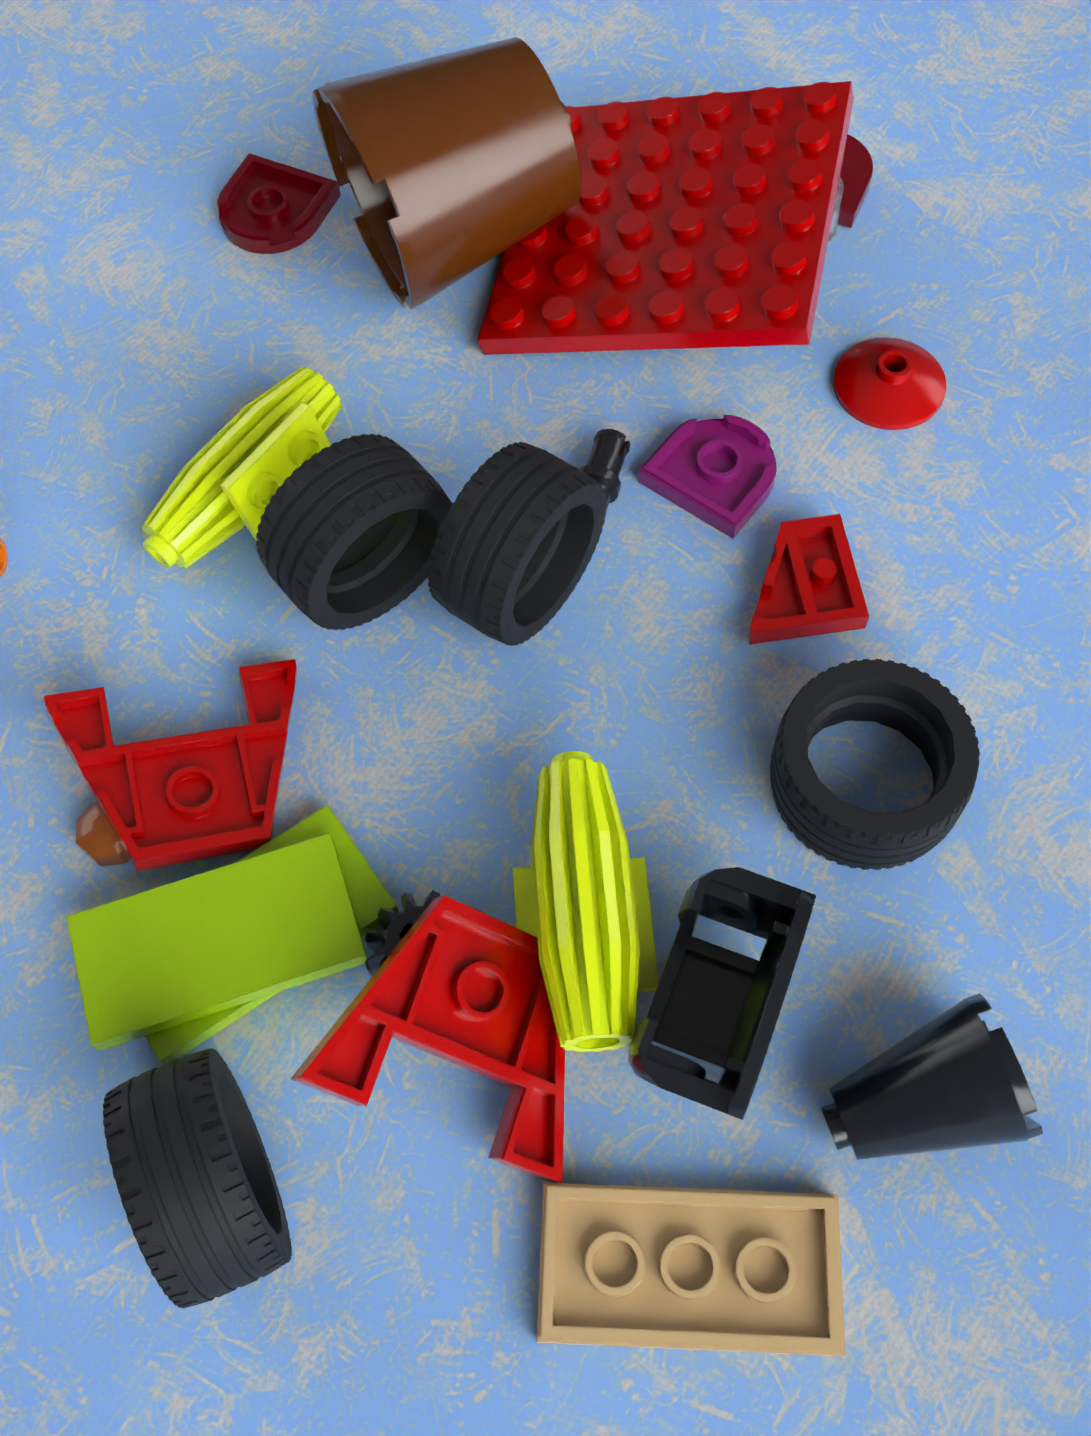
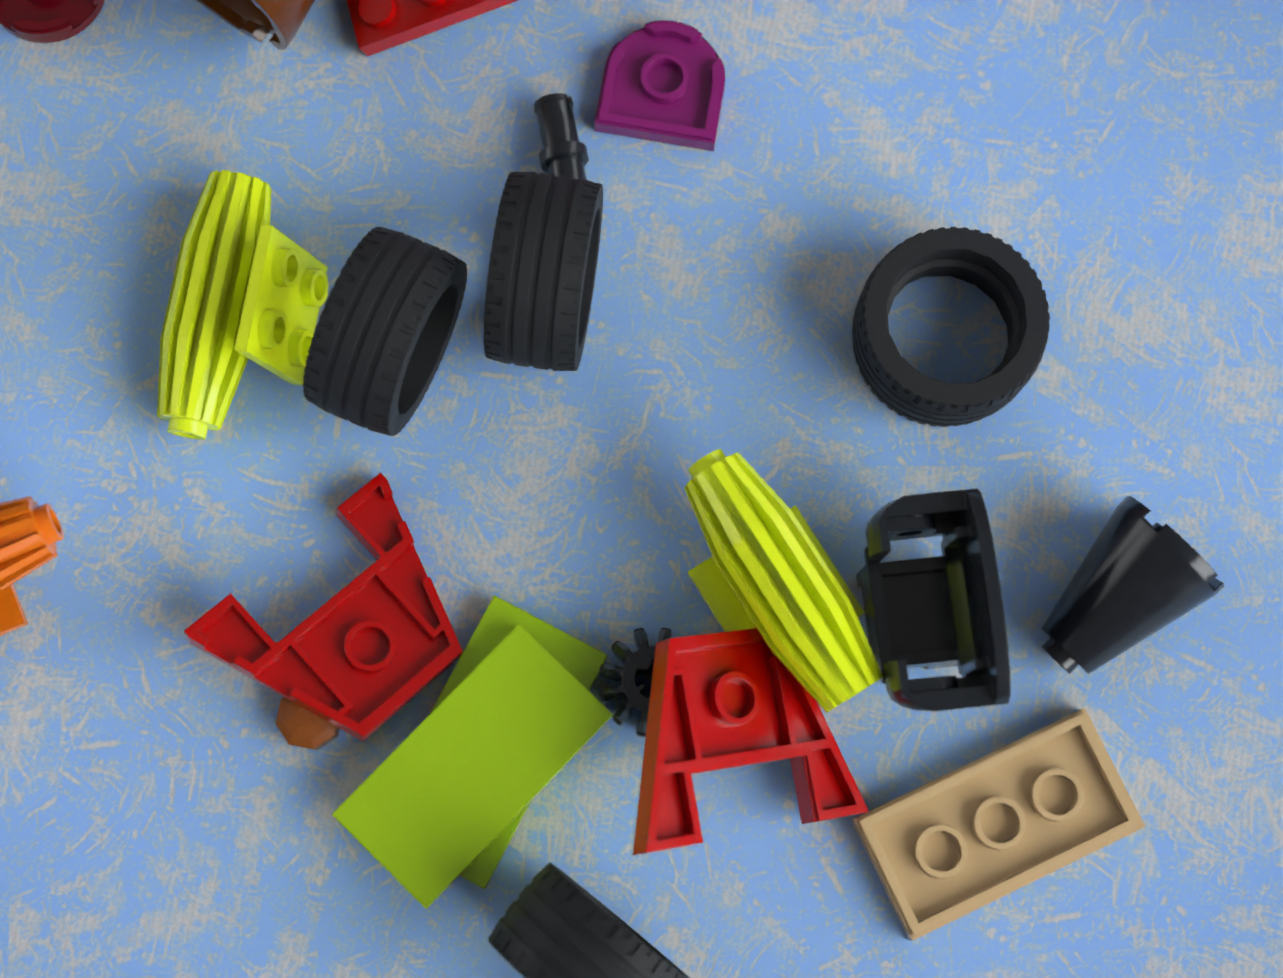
camera: 35 degrees left, 15 degrees up
red wing [748,514,869,645] -> none

